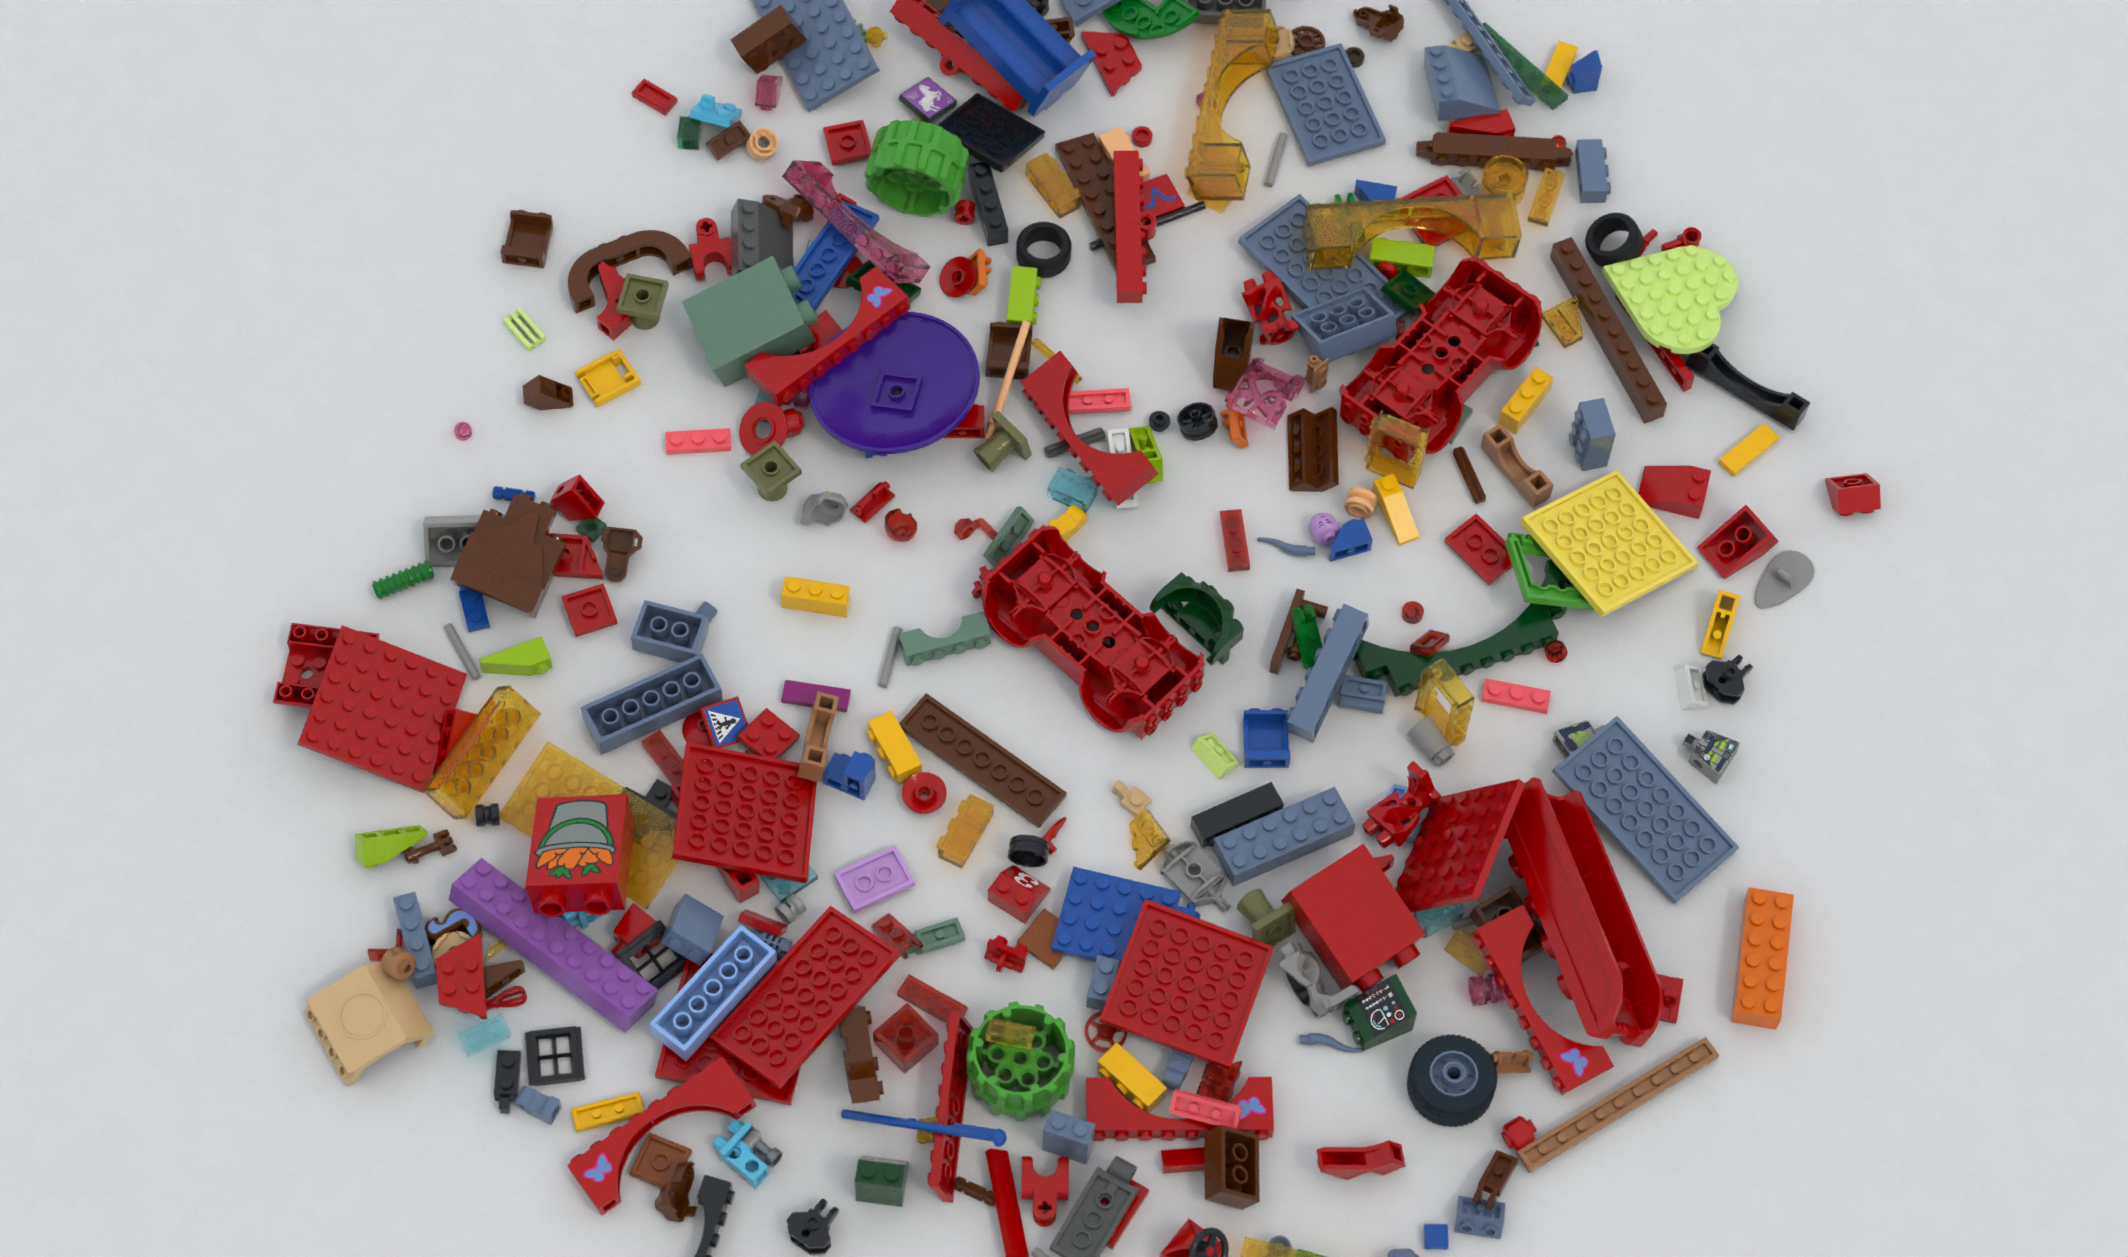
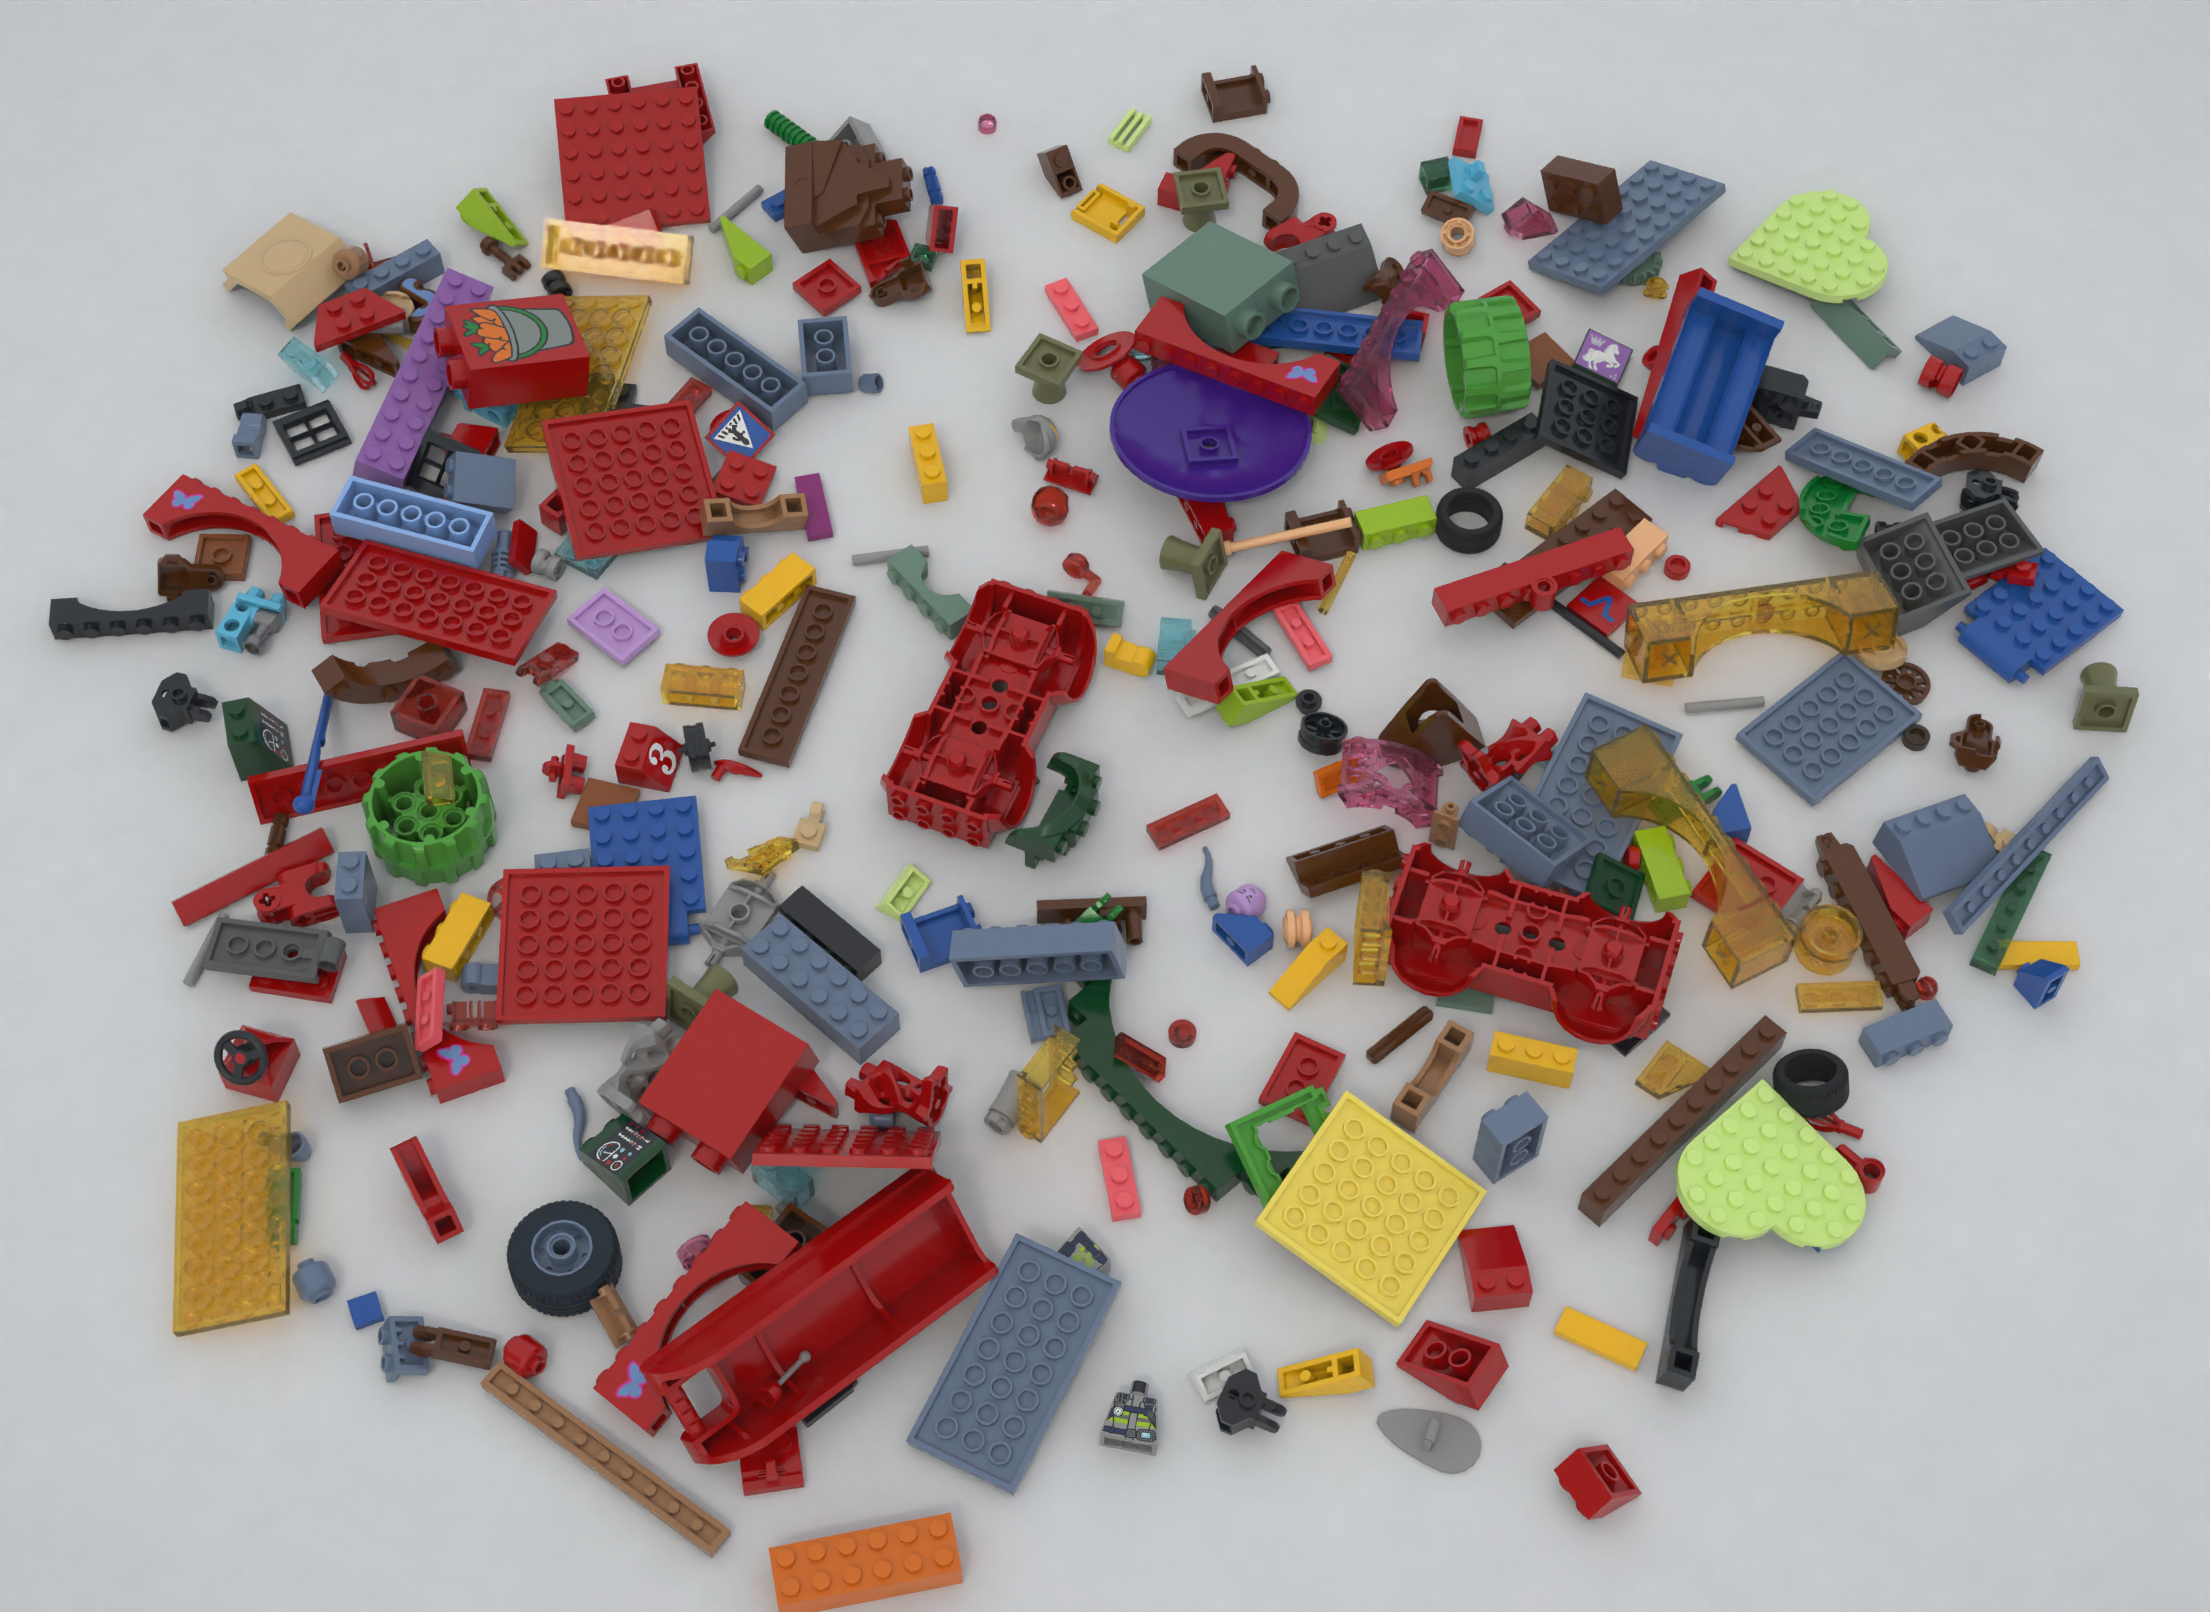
camera: 70 degrees right, 5 degrees down
none -> yellow slope [960,258,991,333]

